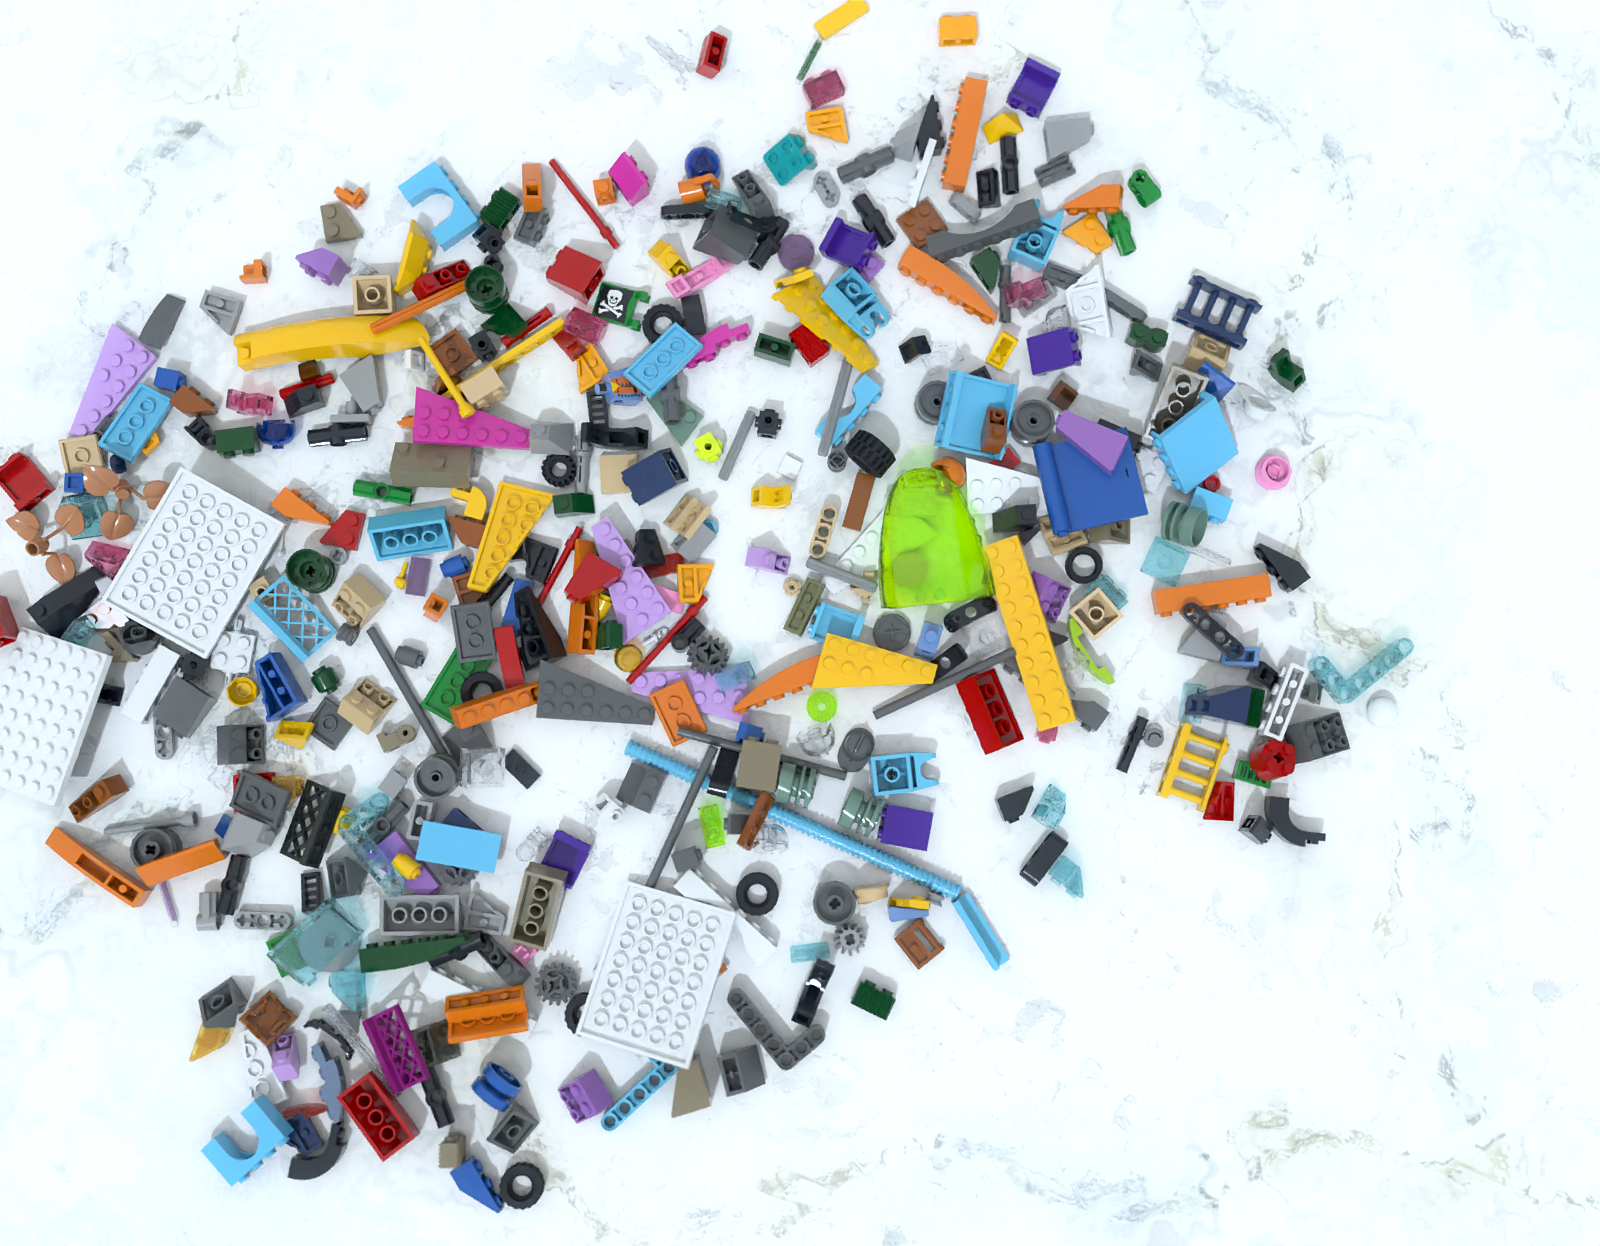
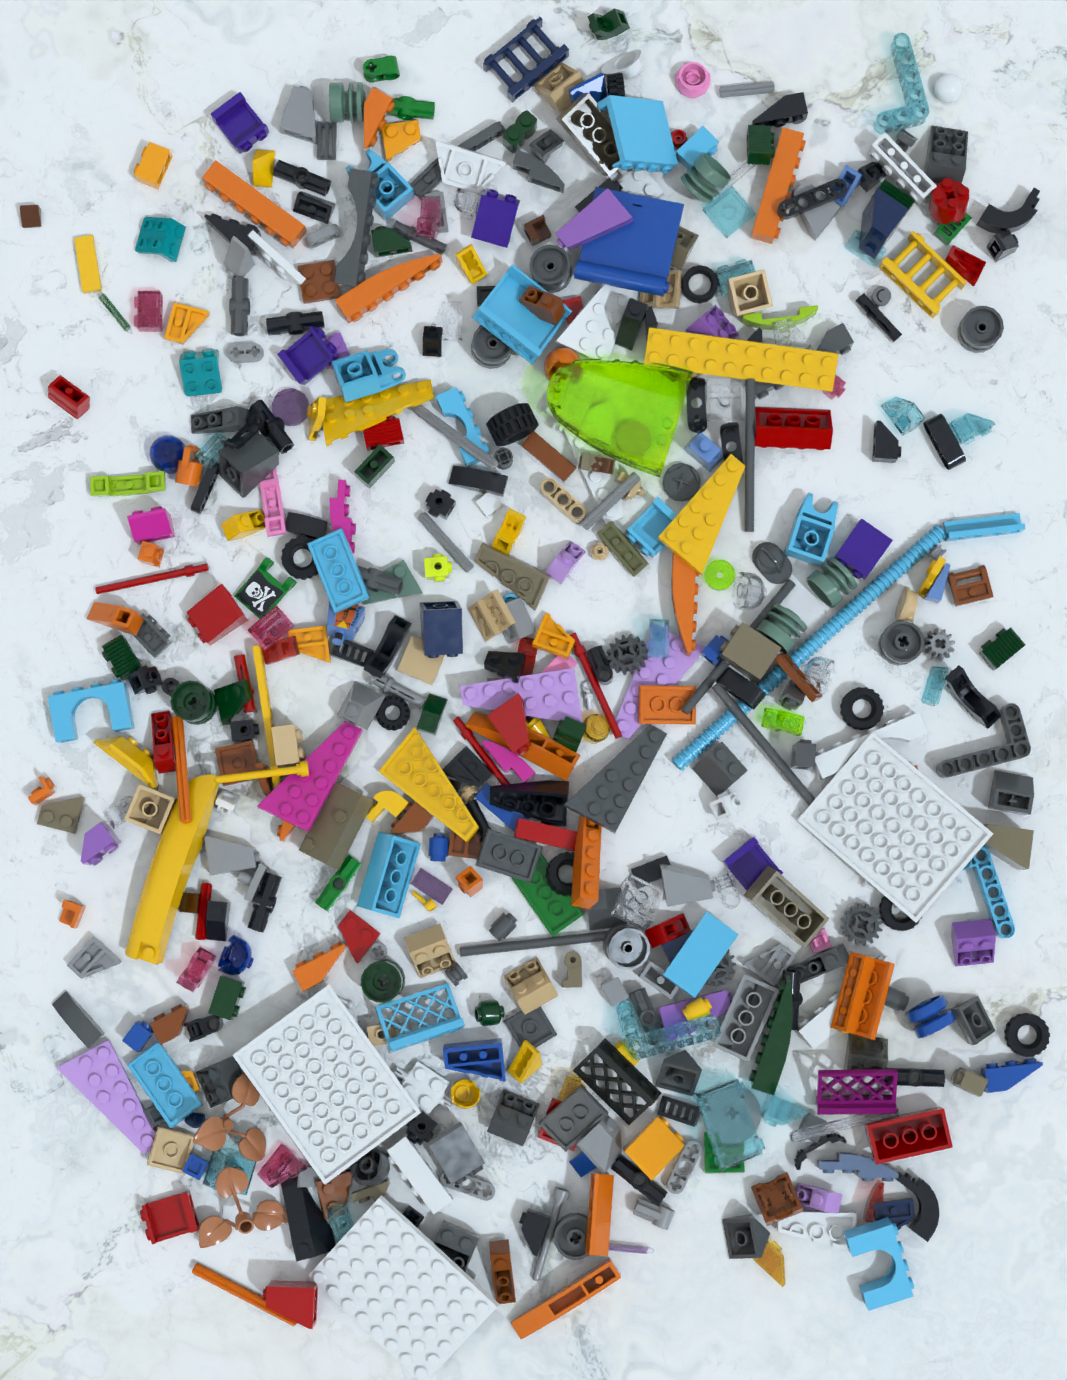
camera: 60 degrees left, 0 degrees up
none -> lime slope [90,471,166,496]
none -> teal bracket [135,217,186,262]
none -> dark grey slope [196,1056,242,1108]
none -> sand green wheel [329,82,366,123]
none -> dark grey slope [434,1220,480,1272]
none -> black slope [448,466,508,497]
none -> tan plate [460,785,478,803]
none -> dark tan wing [474,543,551,611]
none -> dark pink slope [482,740,536,783]
none -> dark grey slope [513,149,565,193]
none -> black slope [519,1208,550,1256]
none -> leg [578,452,616,474]
none -> black tyre [607,73,625,97]
none -> light orange slope [623,1115,685,1181]
none -> red slope [644,913,691,948]
none -> light grey slope [659,864,716,907]
none -> light grey axle [719,81,775,98]
none -> dark green brick [747,125,775,165]
none -> dark grey brick [884,986,909,1011]
none -> dark grey wheel [957,306,1004,353]

